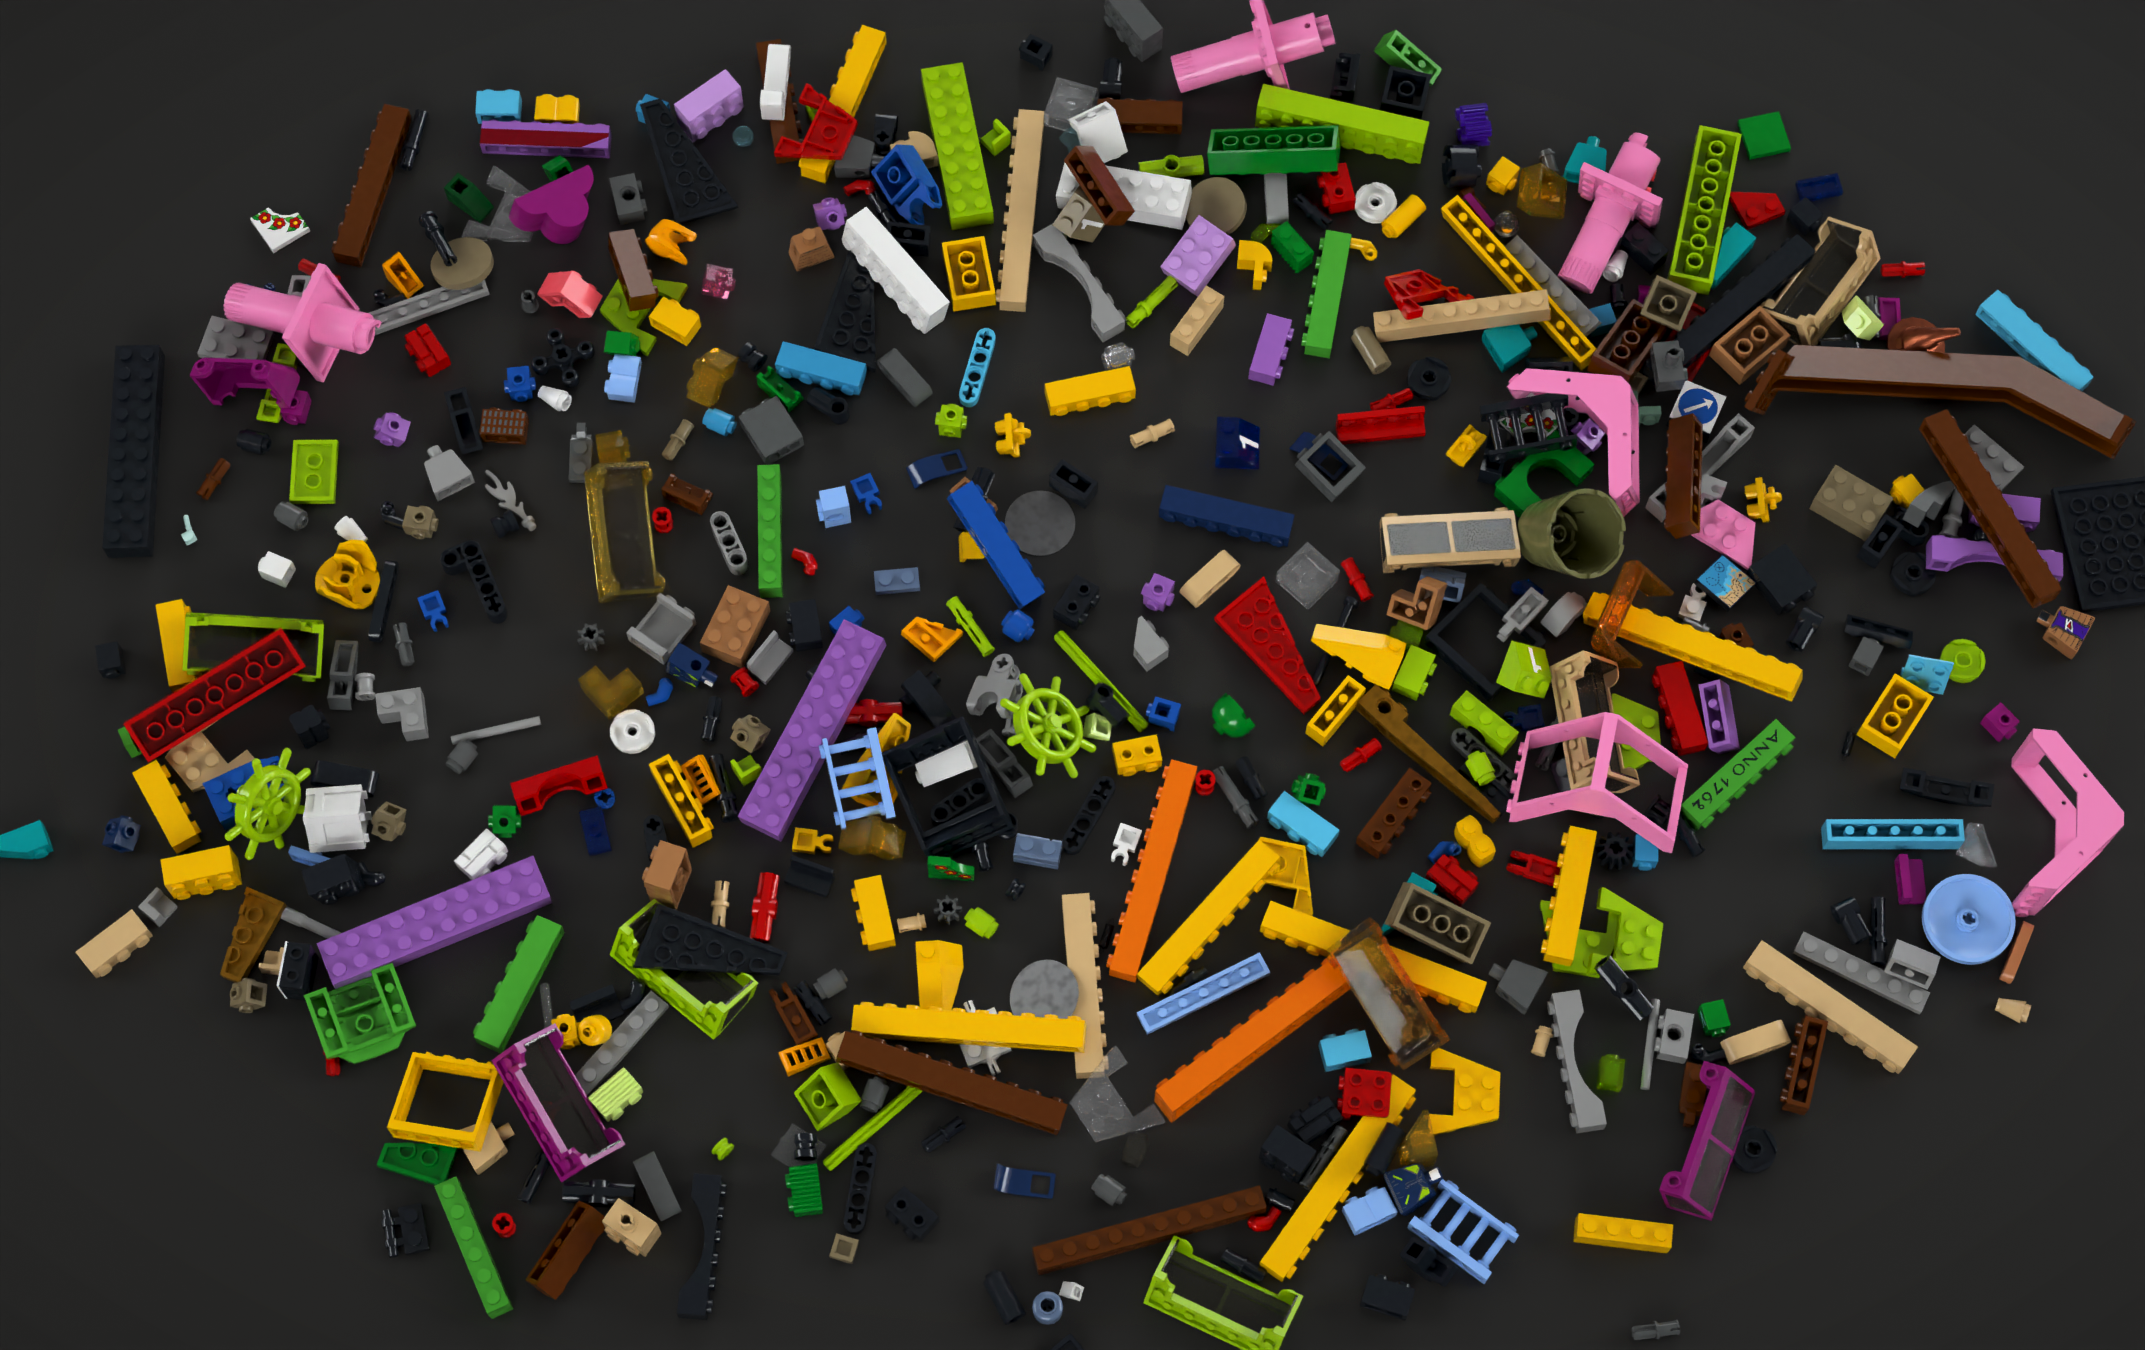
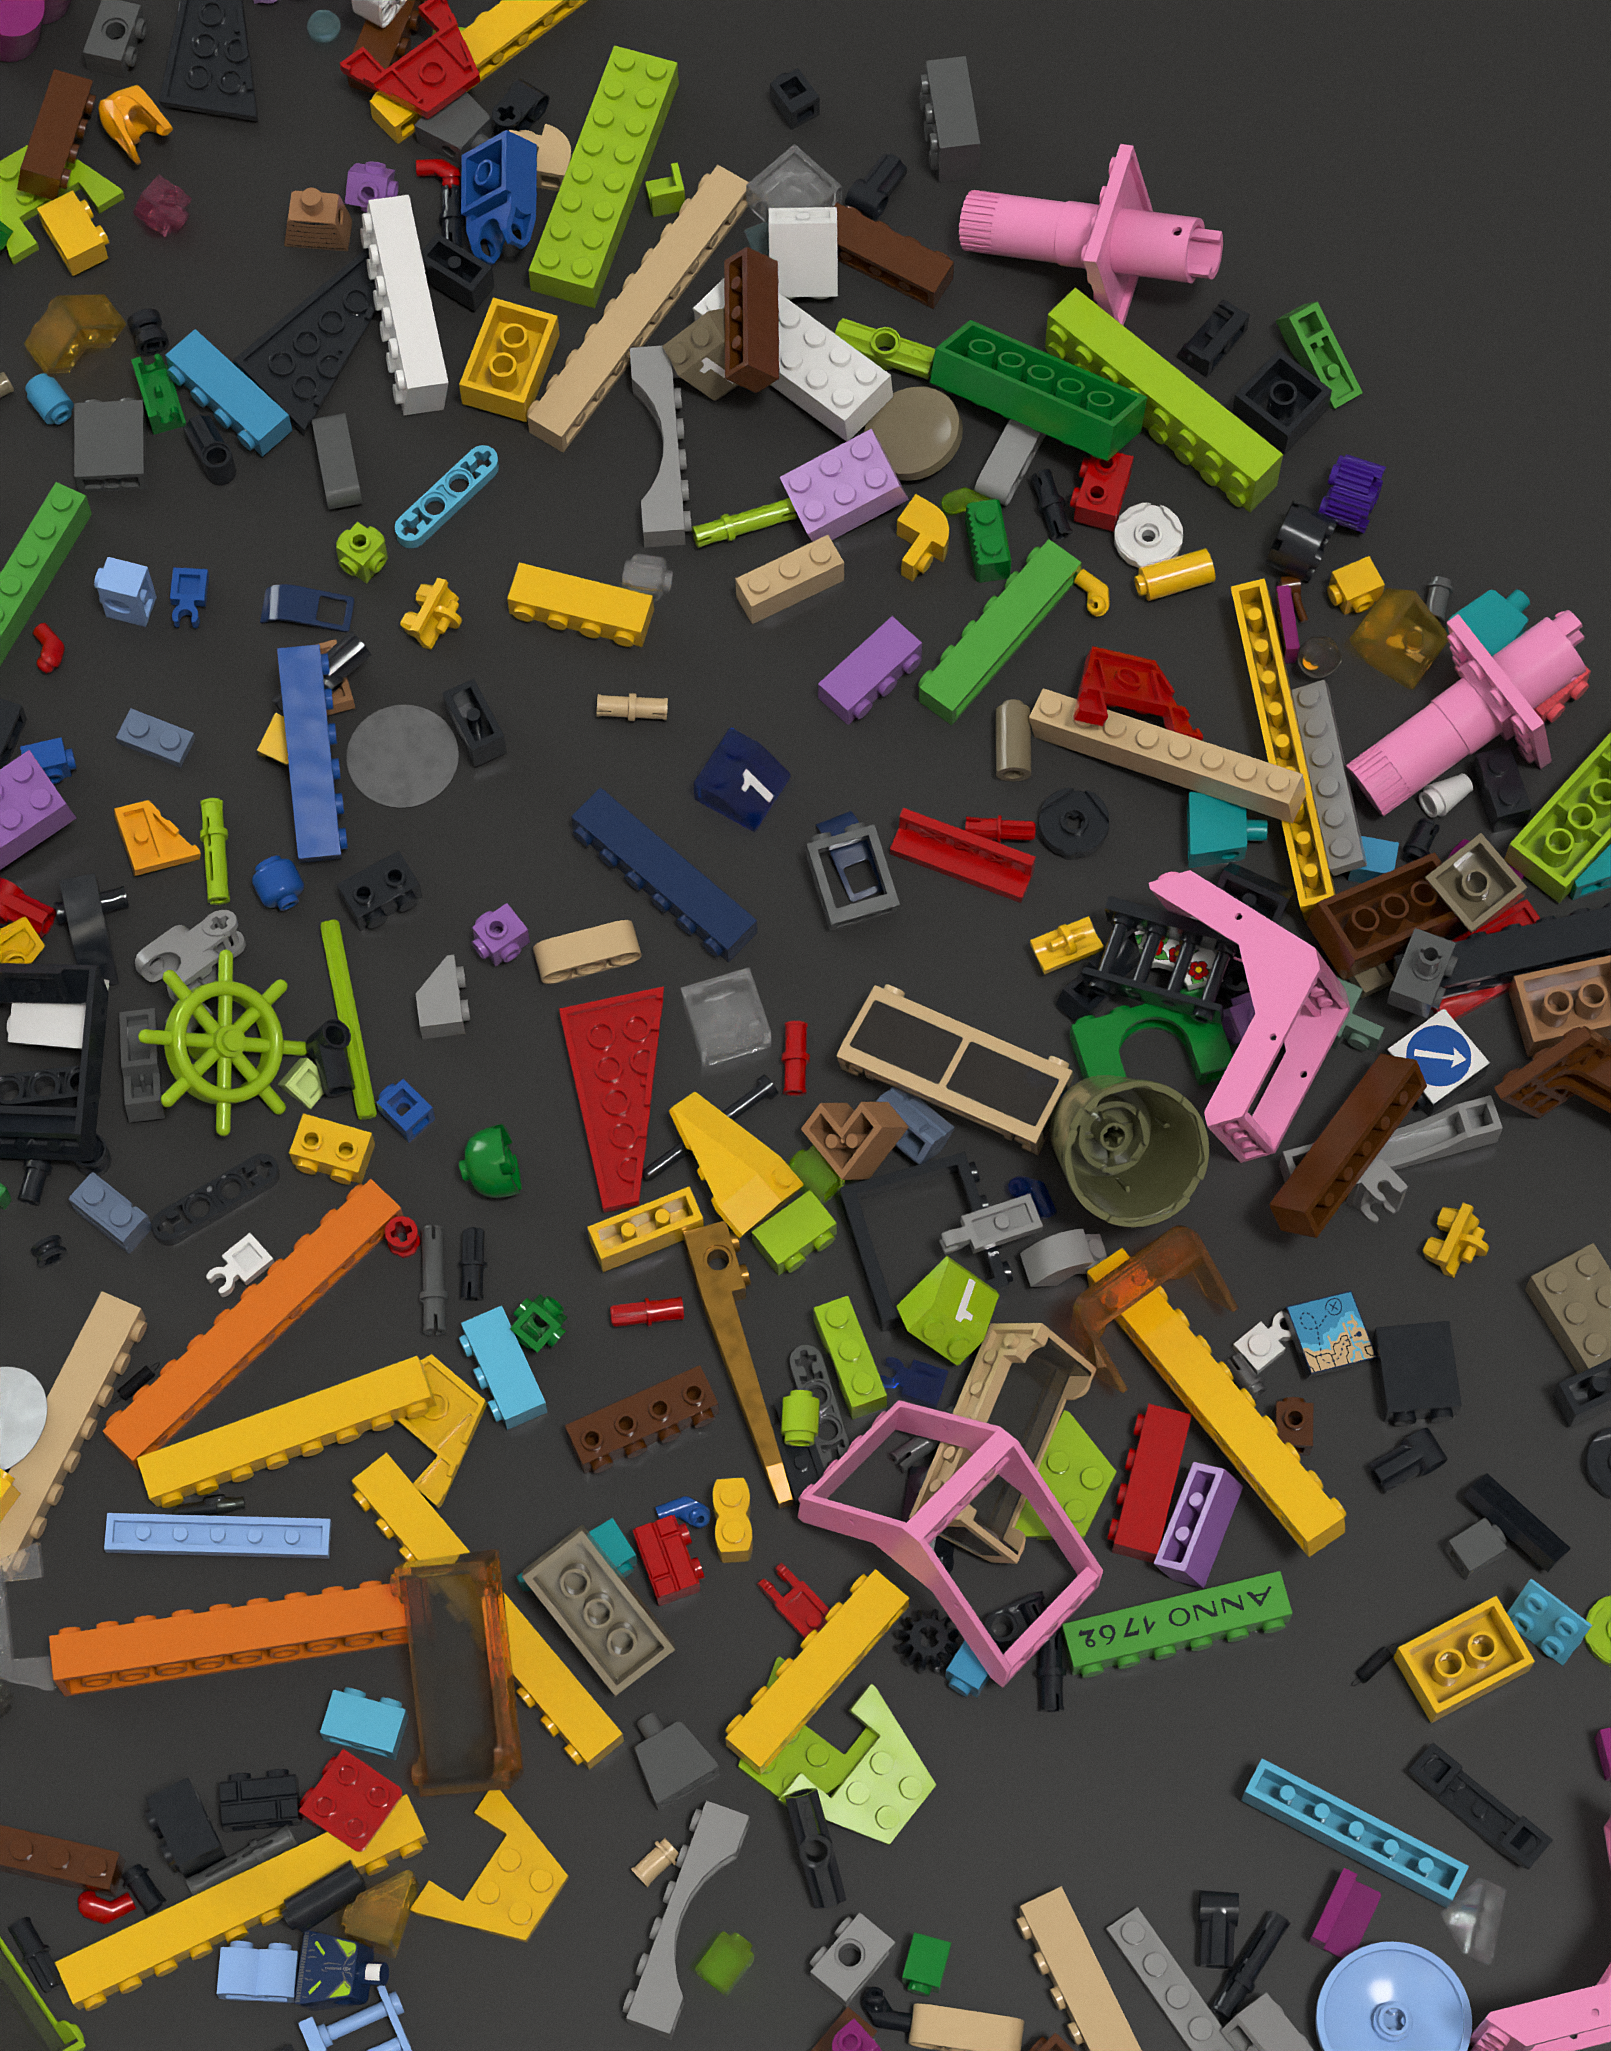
camera: 30 degrees right, 0 degrees up
light grey bar [1640,999,1660,1090] -> none
bright pink wing [1691,499,1756,570] -> none

